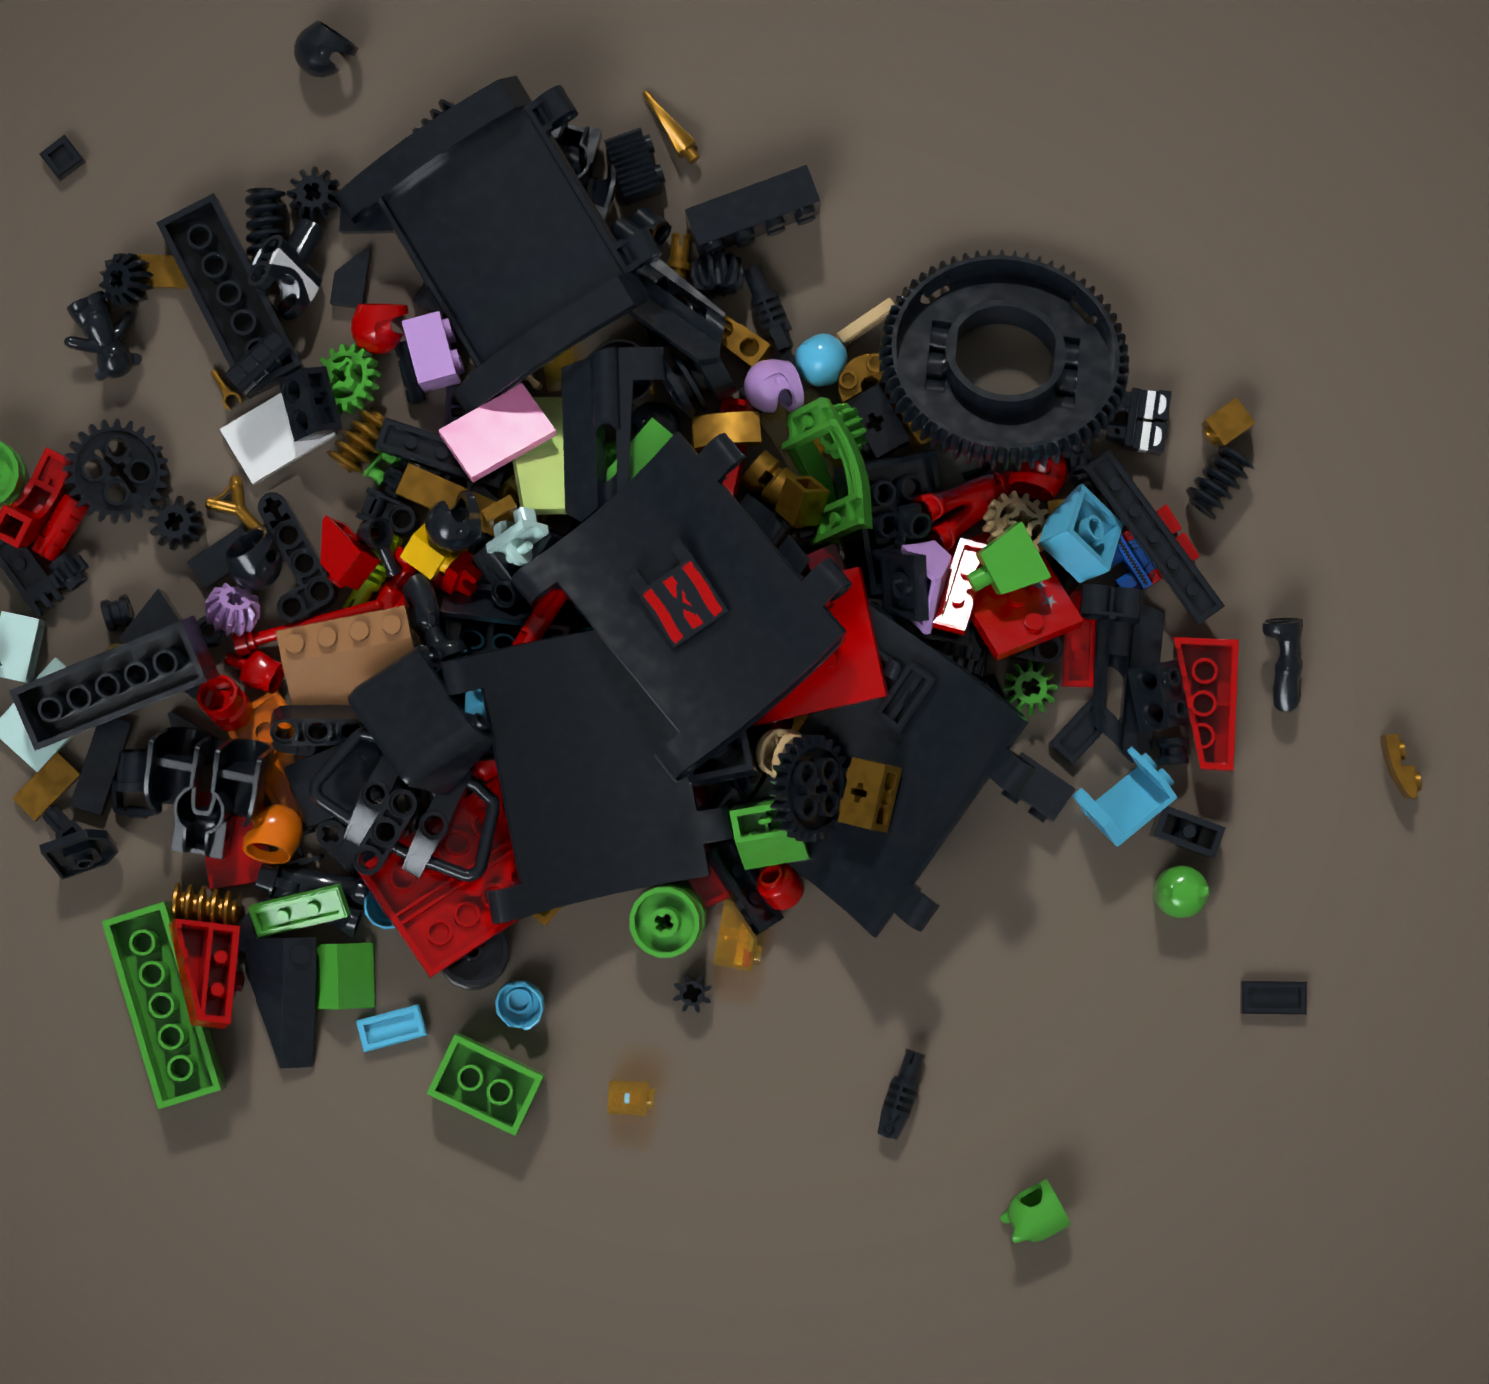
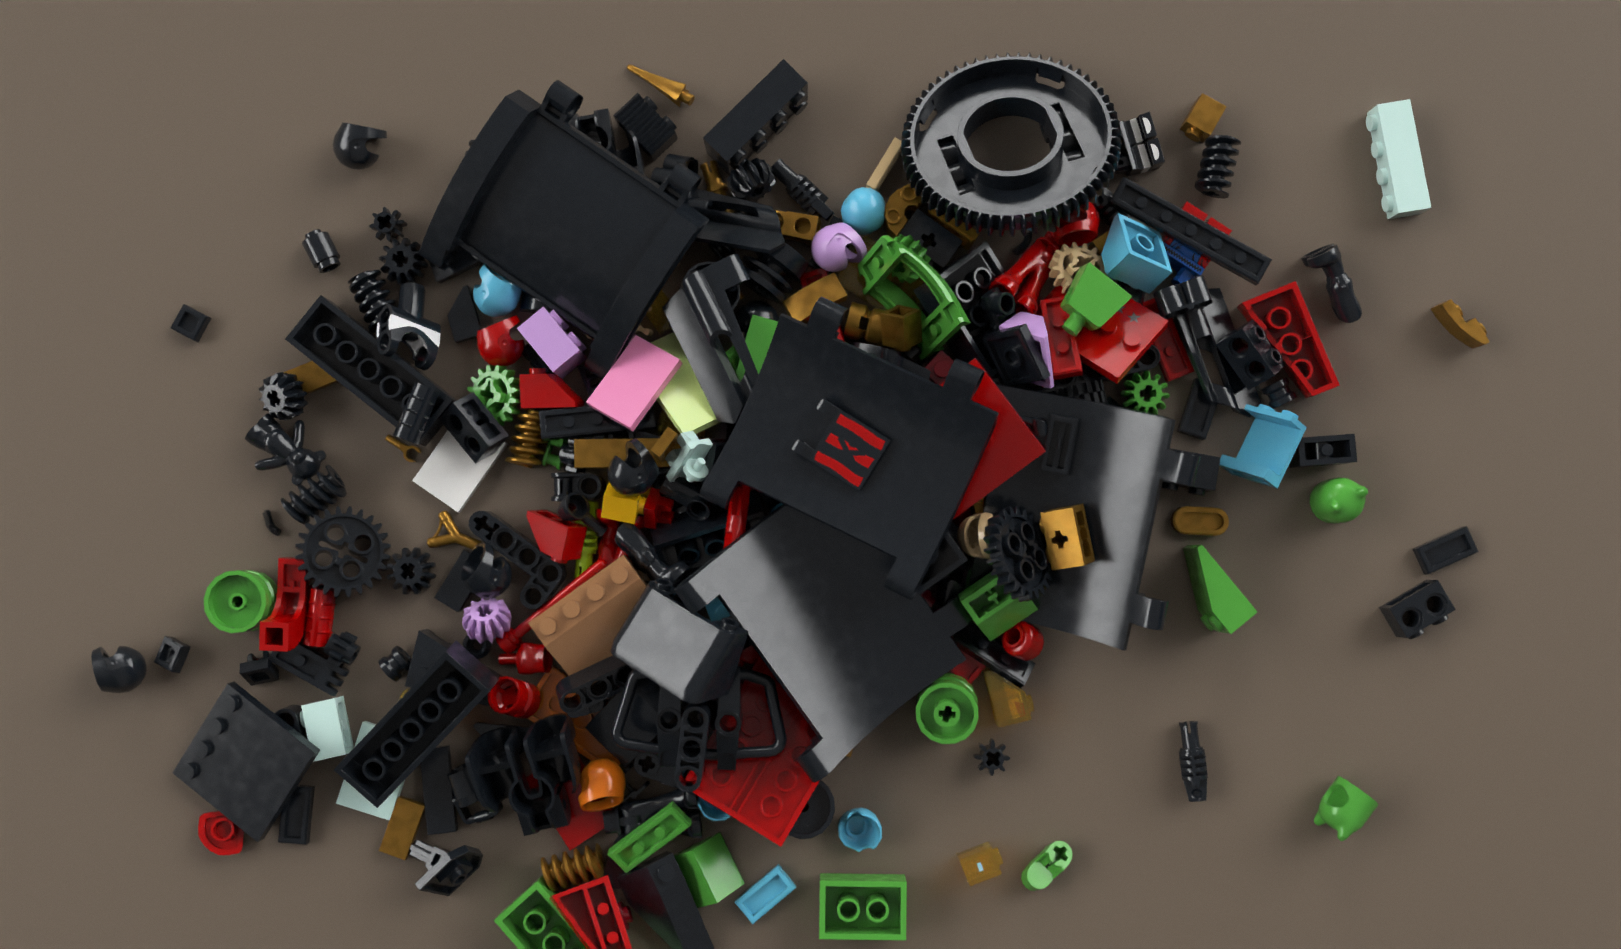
camera: 30 degrees left, 0 degrees up
none -> black leg [263,510,281,536]
none -> black piece [281,465,347,524]
none -> black brick [302,229,341,273]
none -> black gear [369,207,407,244]
none -> medium azure helmet [473,264,521,317]
none -> red slope [519,368,584,408]
none -> bright green piece [1021,841,1073,891]
none -> pearl gold tile [1171,506,1229,536]
none -> bright green slope [1183,545,1257,634]
none -> light aqua brick [1366,99,1431,219]
none -> black brick [1379,580,1456,639]

